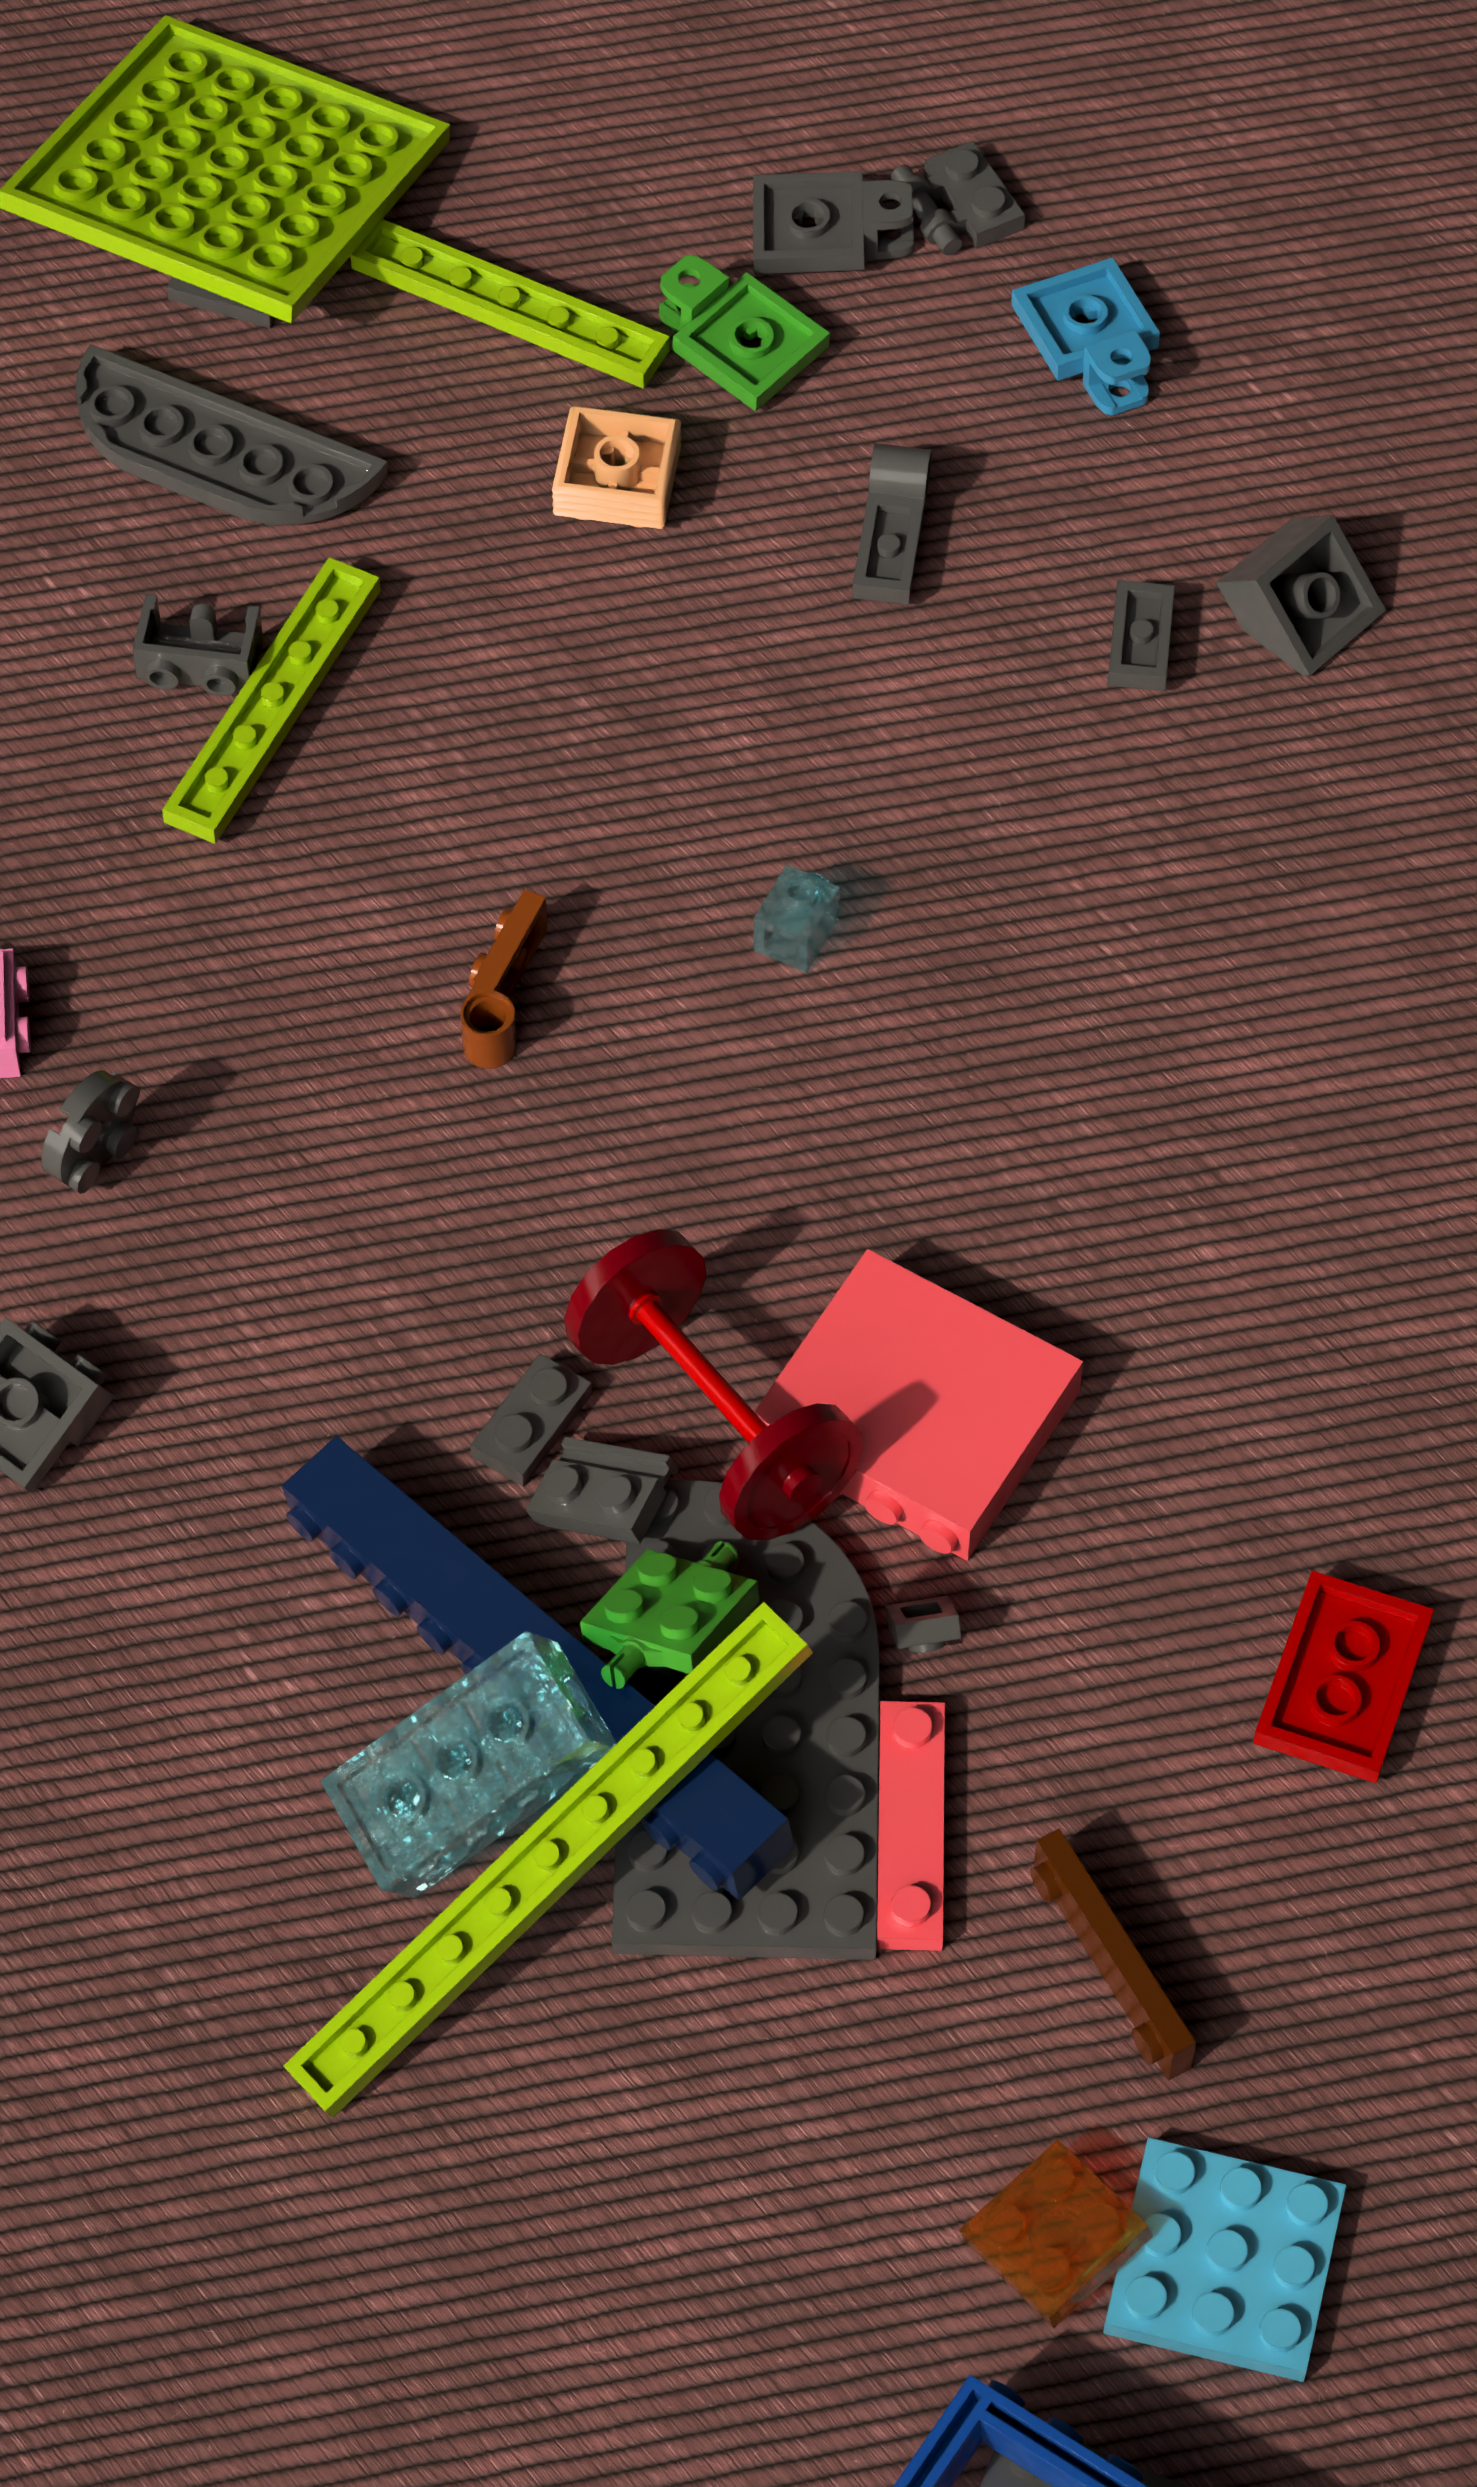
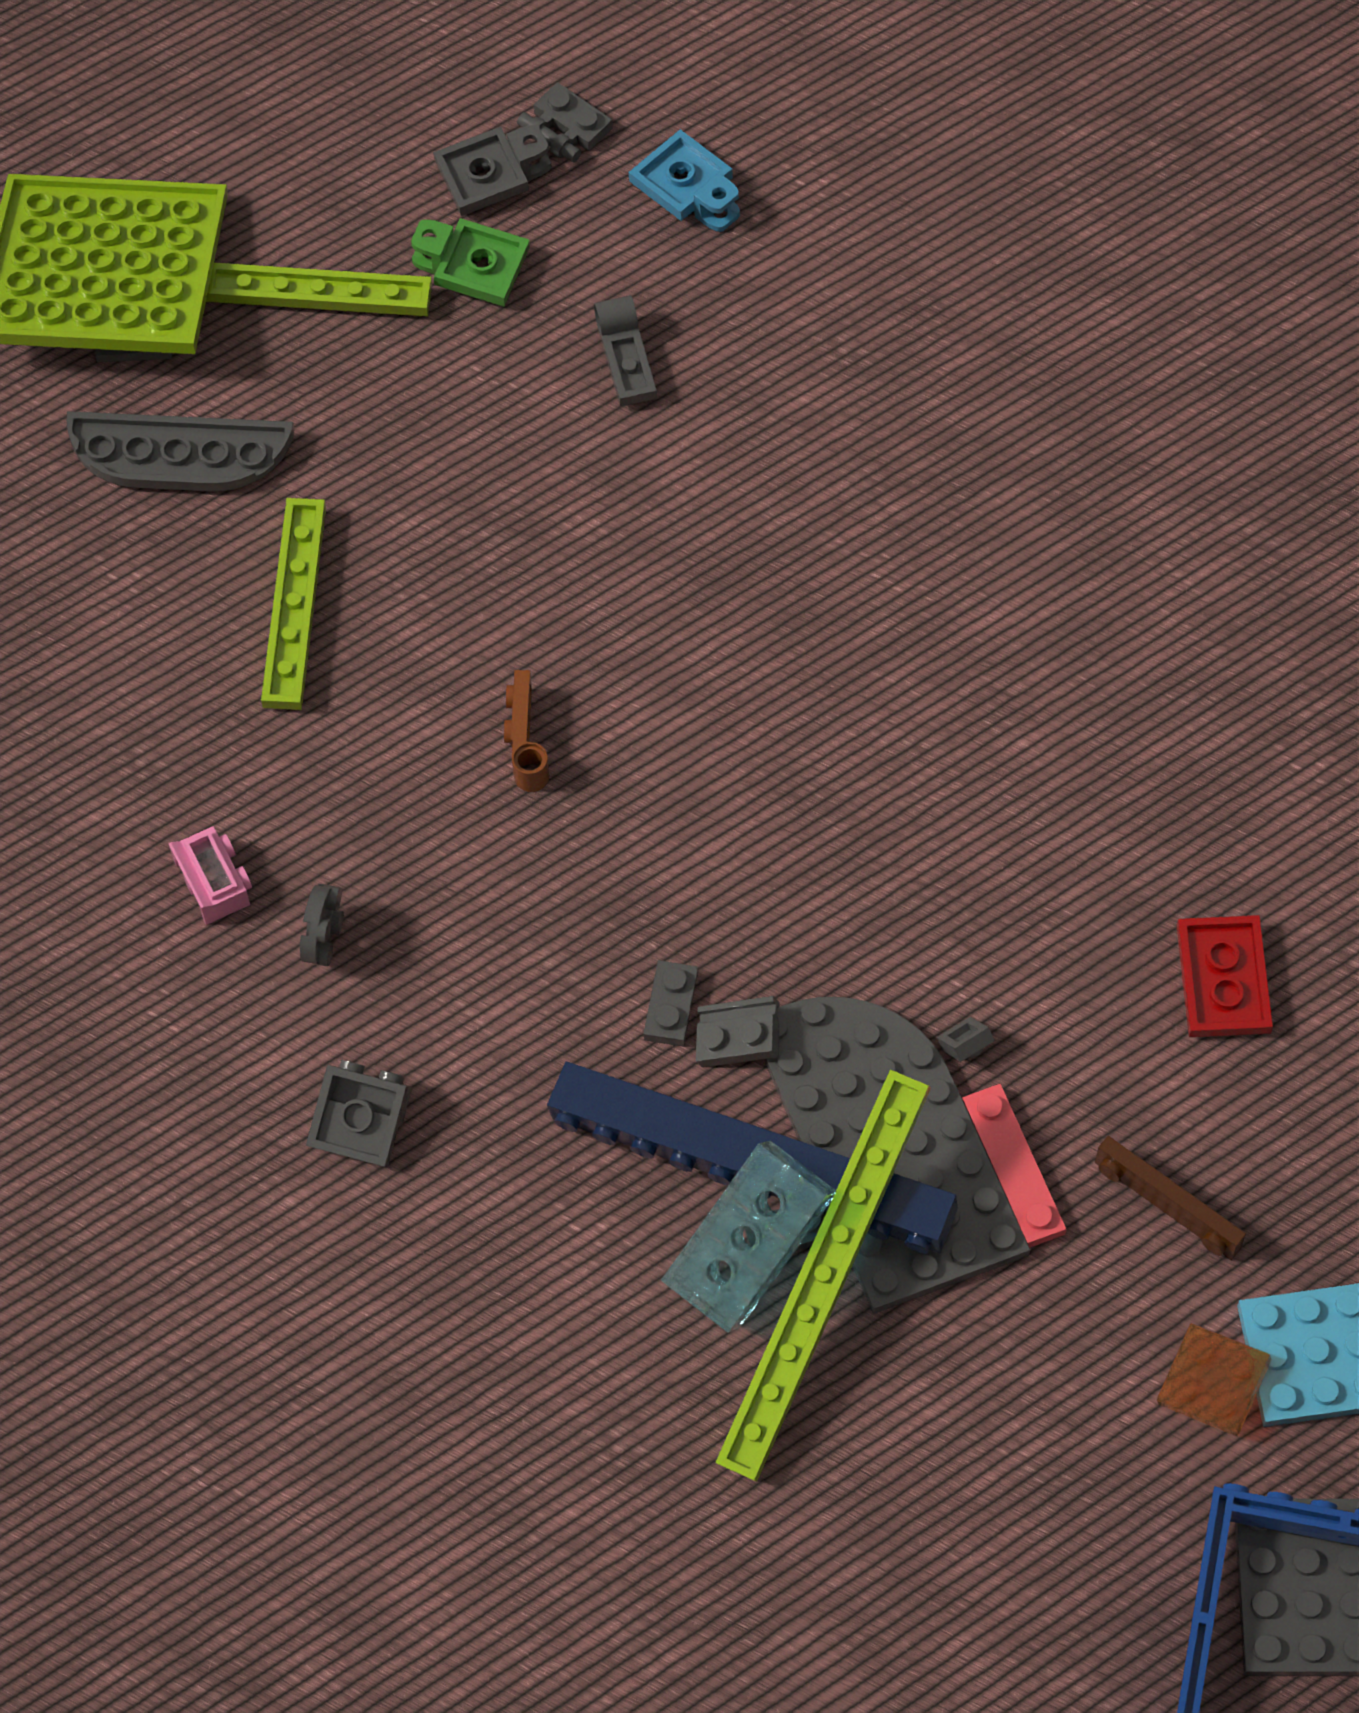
camera: 20 degrees left, 5 degrees up
dark grey window [133,594,263,696] -> none
light nougat brick [552,406,681,529] -> none
dark red piece [564,1229,863,1541] -> none
bright green plate [580,1541,759,1689] -> none
clear light blue brick [754,864,840,973] -> none
coral brick [754,1249,1083,1561] -> none
dark grey plate [1107,580,1175,691] -> none
dark grey slope [1216,515,1386,676] -> none

